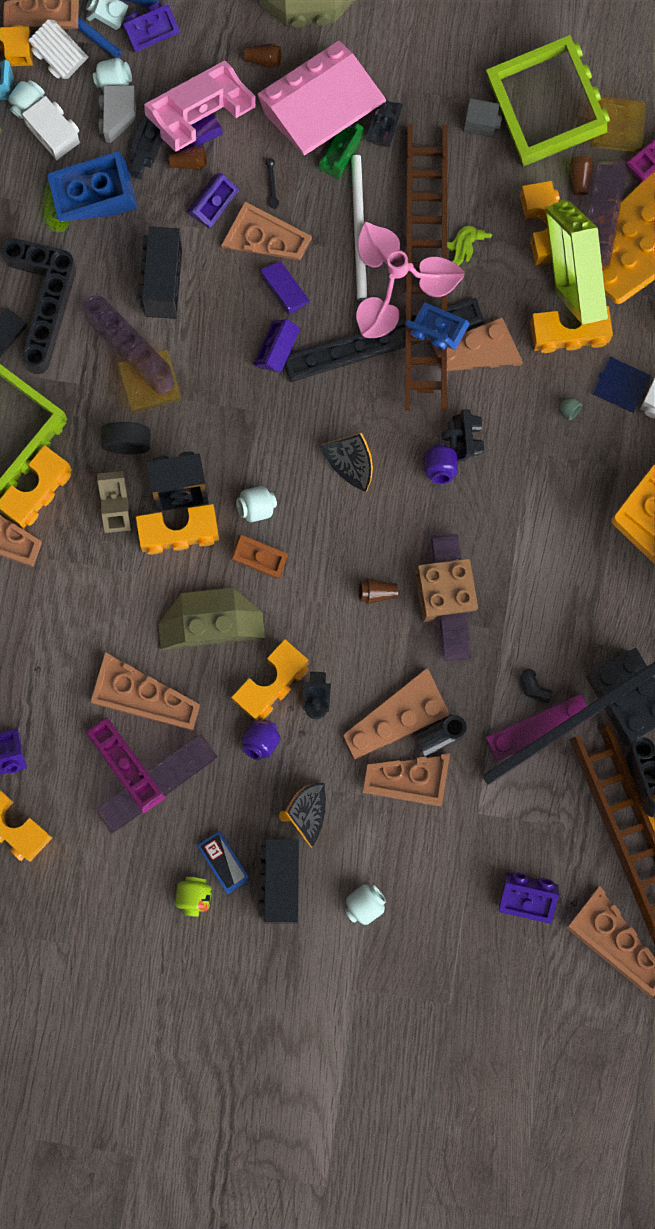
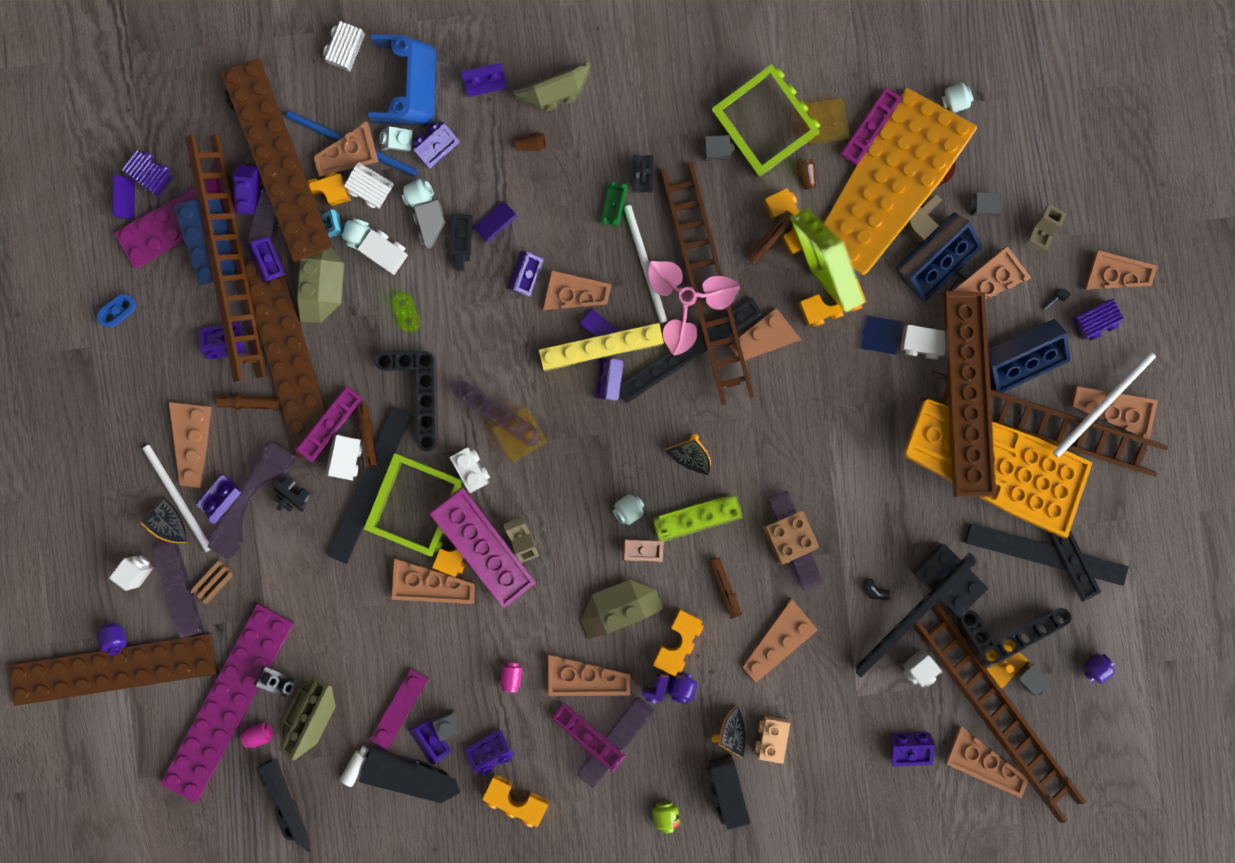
camera: 10 degrees left, 10 degrees up
blue slope [47,151,138,222] -> none
black tyre [101,422,151,455] -> none
light orange arch [136,504,219,555] -> none
black brick [138,226,183,319] -> none
bright pink bracket [144,60,256,152] -> none
black brick [147,451,209,512] -> none
reddish brown cone [169,145,207,170] -> none
slope [197,831,250,894] -> none
bright pink slope [258,41,386,155] -> none
black hinge [265,158,279,209] -> none
black hips [303,671,331,719] -> none
light aqua head [345,884,386,925] -> none
reddish brown cone [358,578,398,604] -> none
nougat wing [363,753,450,807] -> none
blue bracket [405,302,470,350] -> none
black piece [414,715,467,757] -> none
dark purple head [424,444,458,484] -> none
black hips [441,409,484,461] -> none
lime piece [447,226,492,266] -> none
magenta plate [485,694,593,762] -> none
sand green hinge [560,397,582,420] -> none
beam [588,160,626,266] -> none
none -> magenta plate [429,487,536,608]
none -> white brick [450,447,490,493]
none -> dark pink brick [500,661,522,692]
none -> light yellow arch [539,323,664,371]
none -> dark purple bracket [642,670,669,703]
none -> lime window [653,495,742,542]
none -> reddish brown pin [708,557,742,619]
none -> reddish brown pin [746,210,794,265]
none -> light nougat brick [754,715,790,764]
none -> white brick [902,650,942,687]

